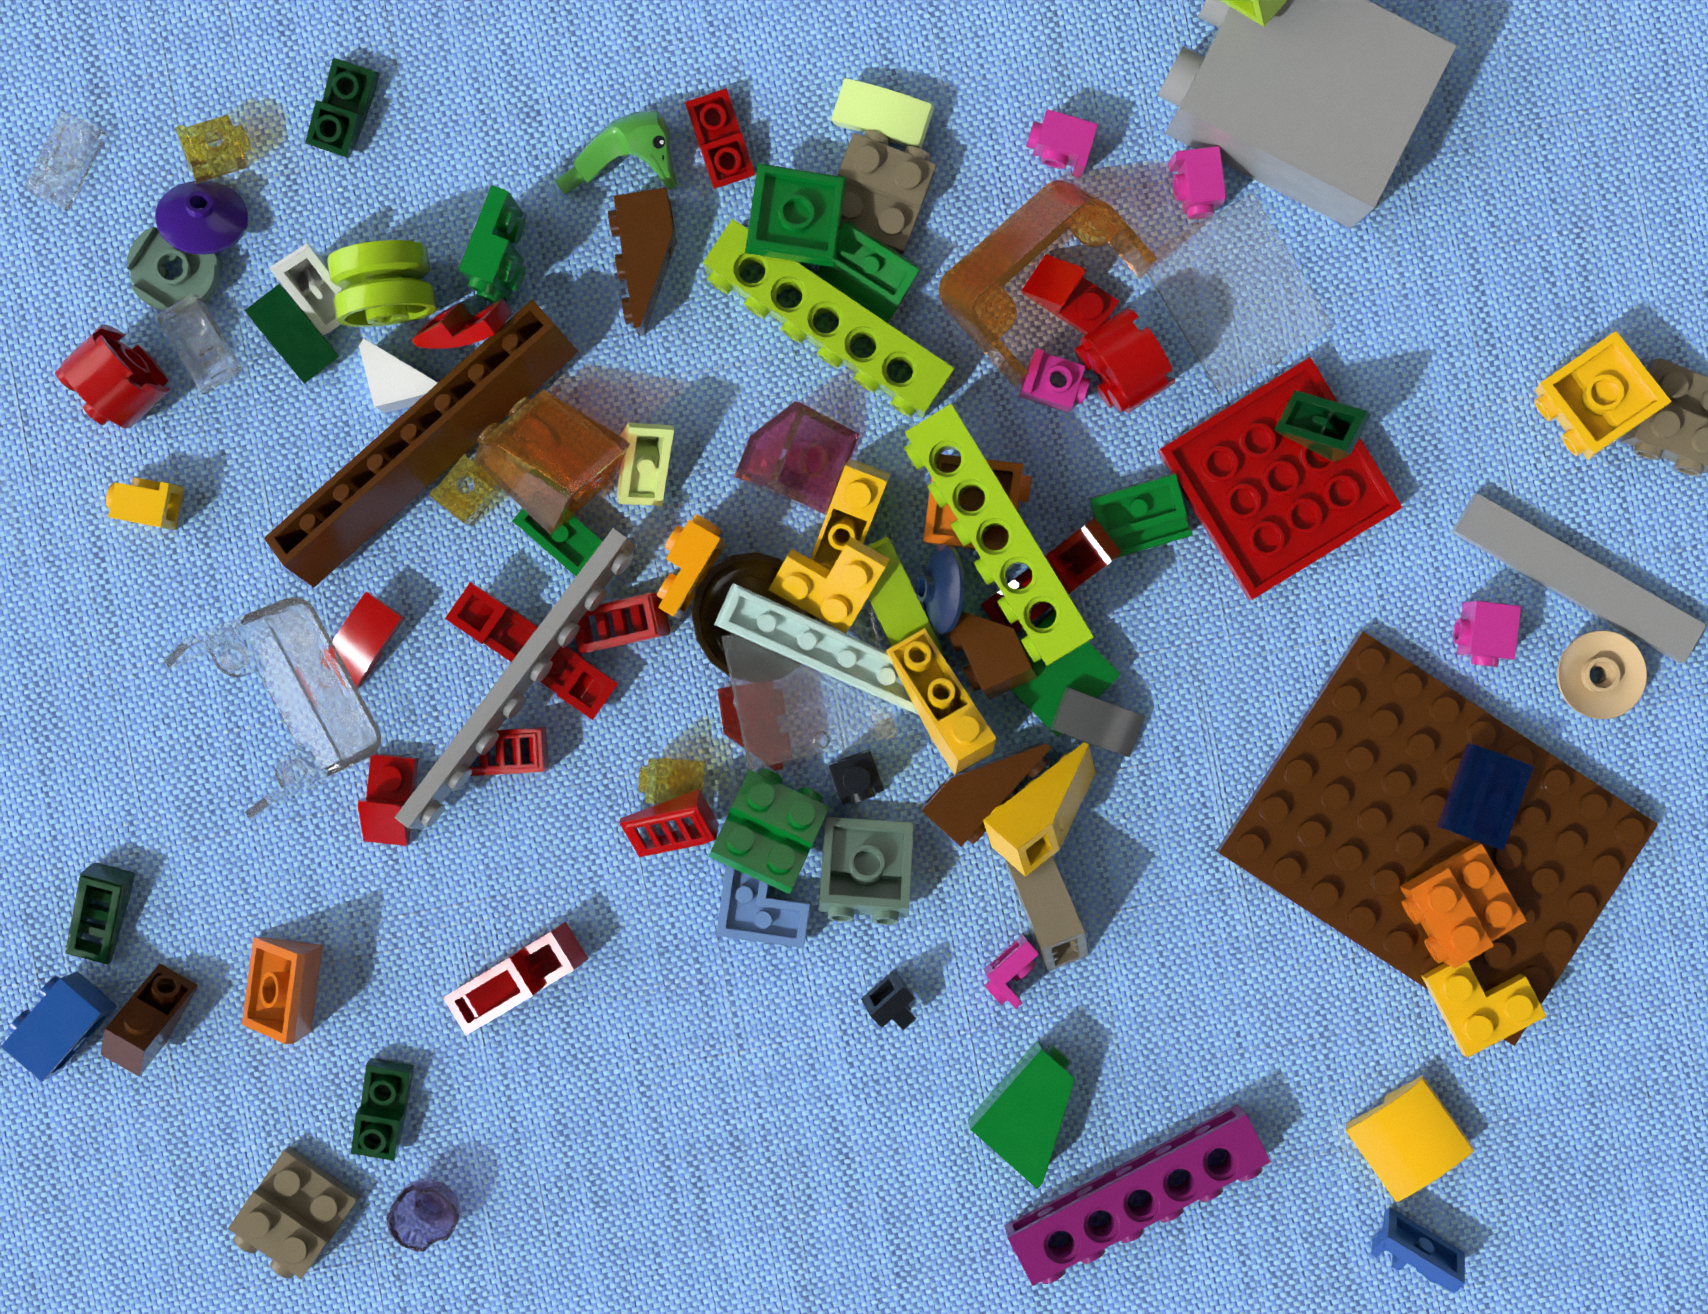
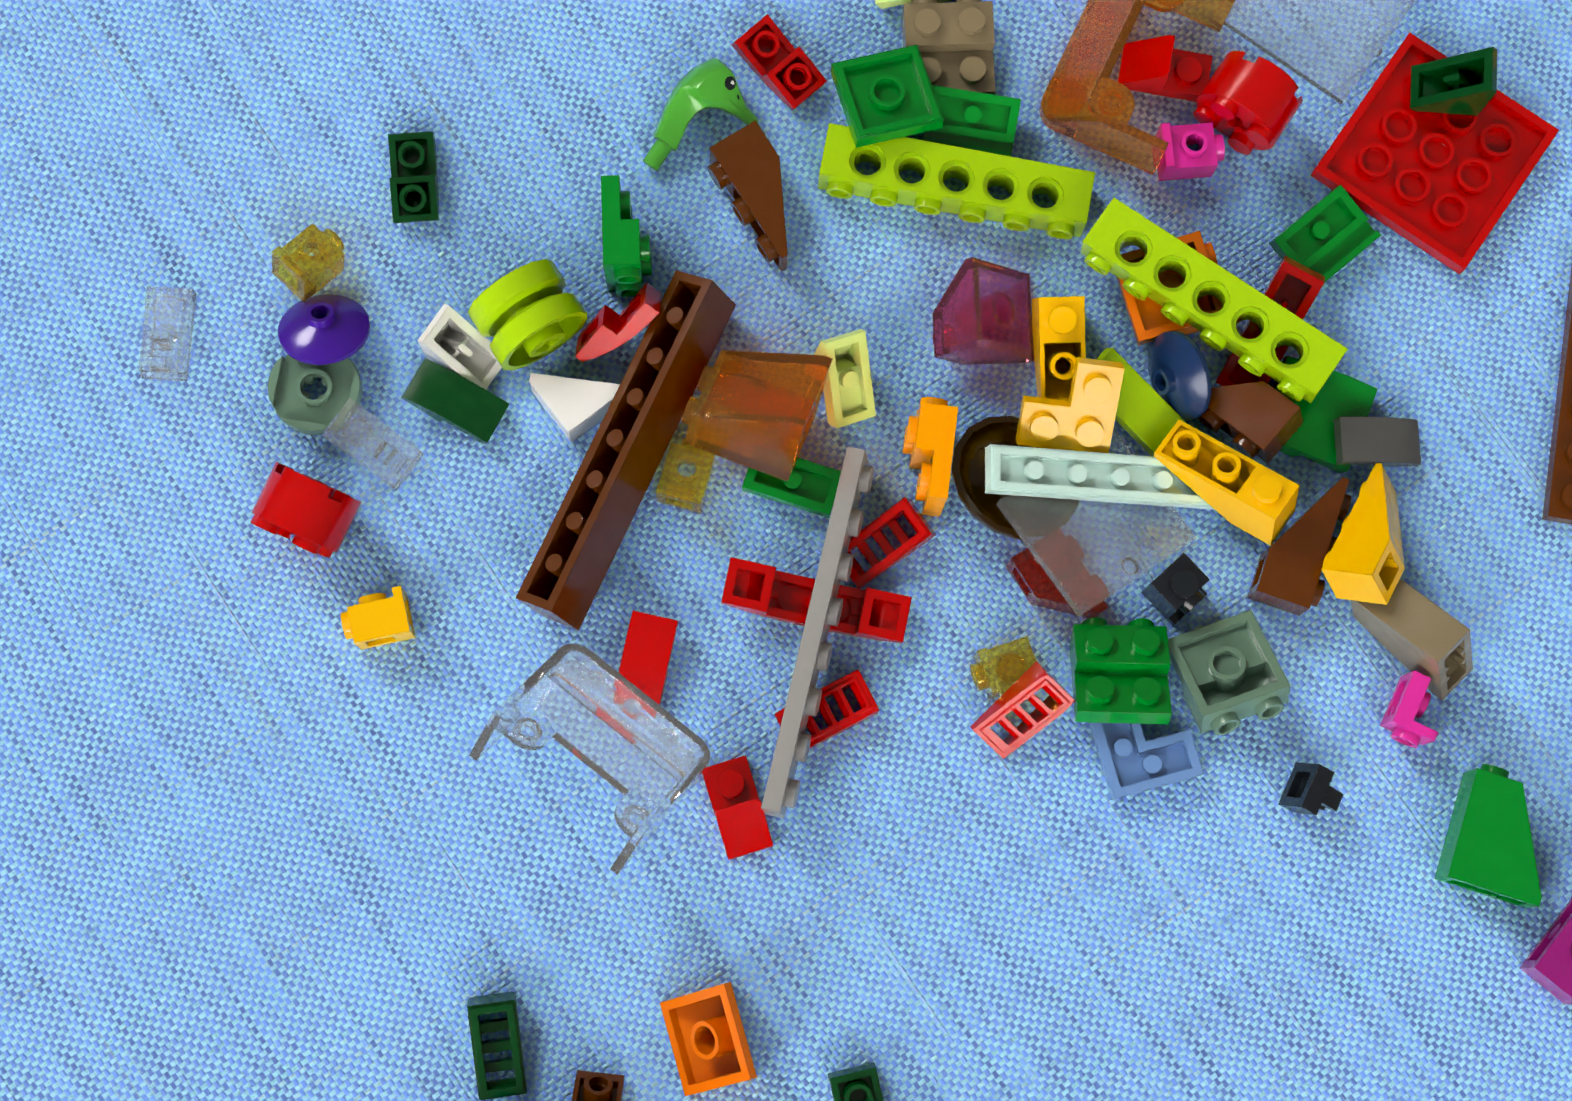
camera: 30 degrees left, 10 degrees down
red slope [443,921,589,1035] -> none

